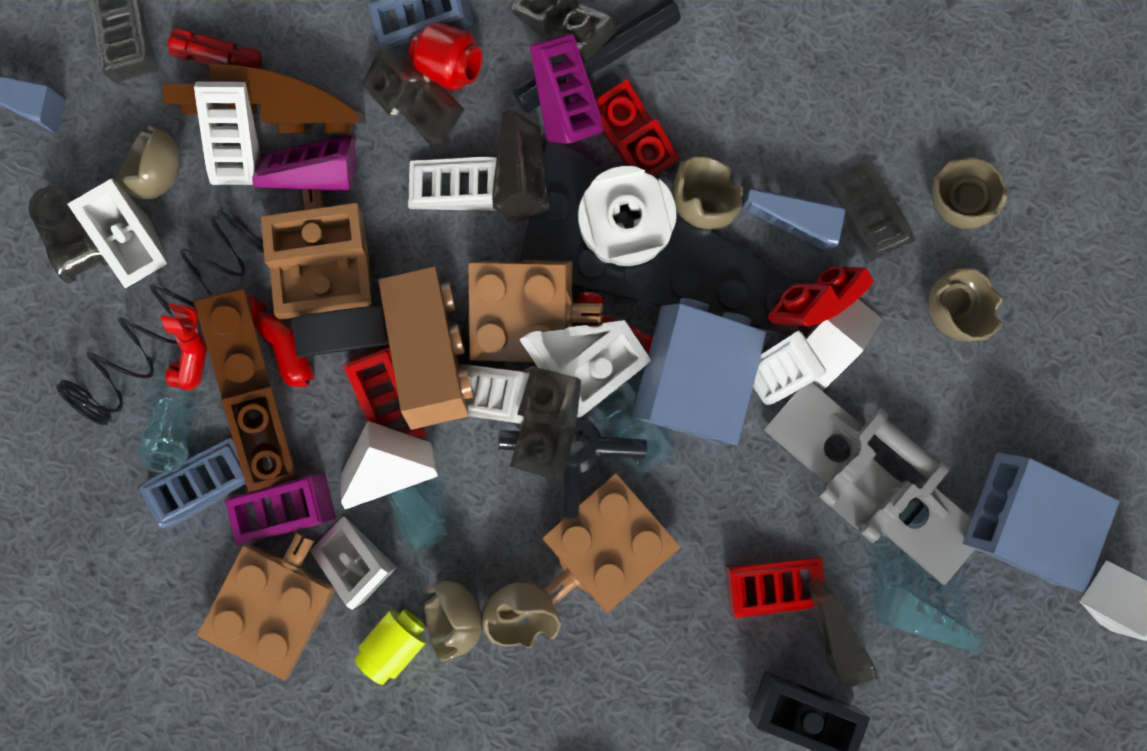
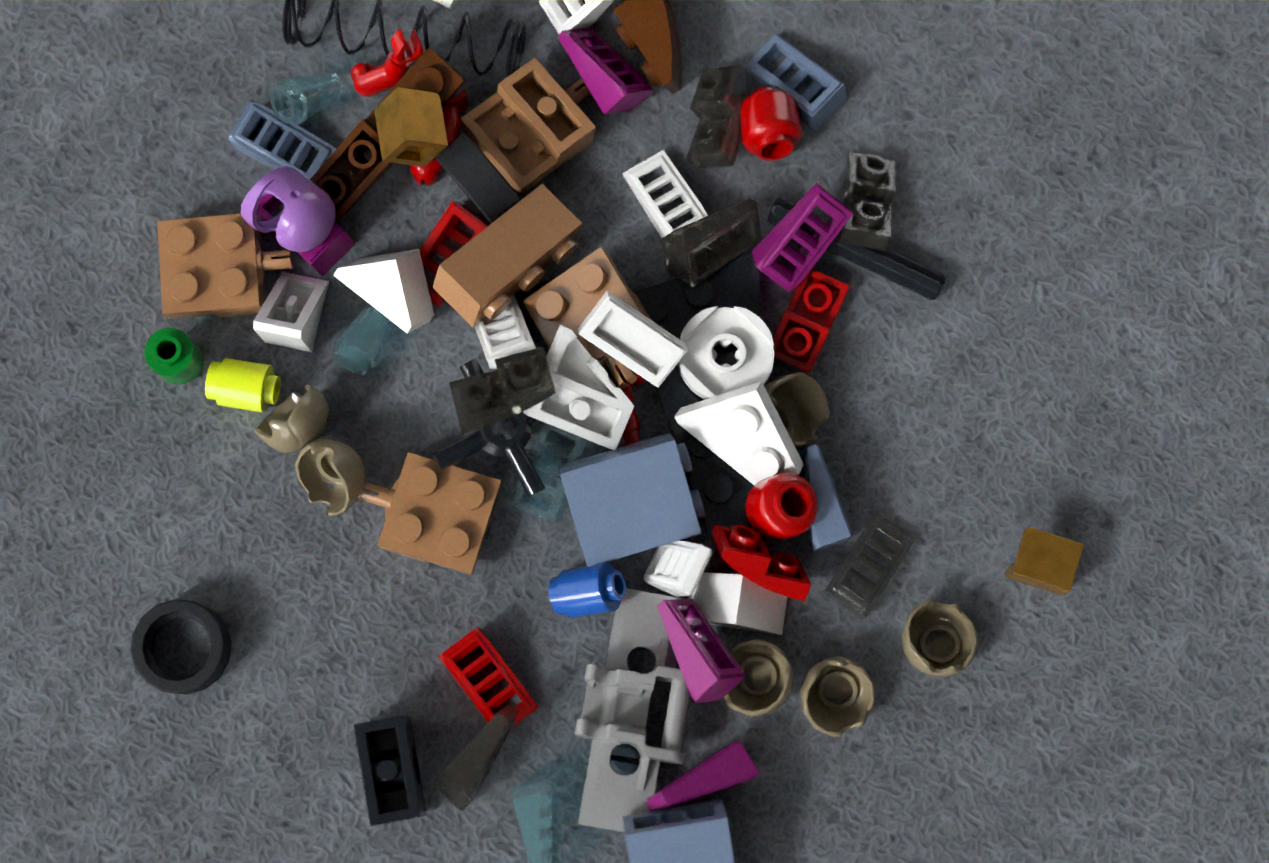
camera: 60 degrees right, 5 degrees down
none -> green brick [144,328,204,385]
none -> medium lavender helmet [241,166,336,253]
none -> pearl gold panel [375,87,448,167]
none -> blue brick [549,562,626,618]
none -> white tile [578,290,688,387]
none -> magenta slope [646,741,759,811]
none -> magenta slope [657,599,745,703]
none -> white wing [675,381,804,486]
none -> dark tan hair [724,639,794,717]
none -> red head [745,473,818,540]
none -> pearl gold panel [1005,527,1084,595]

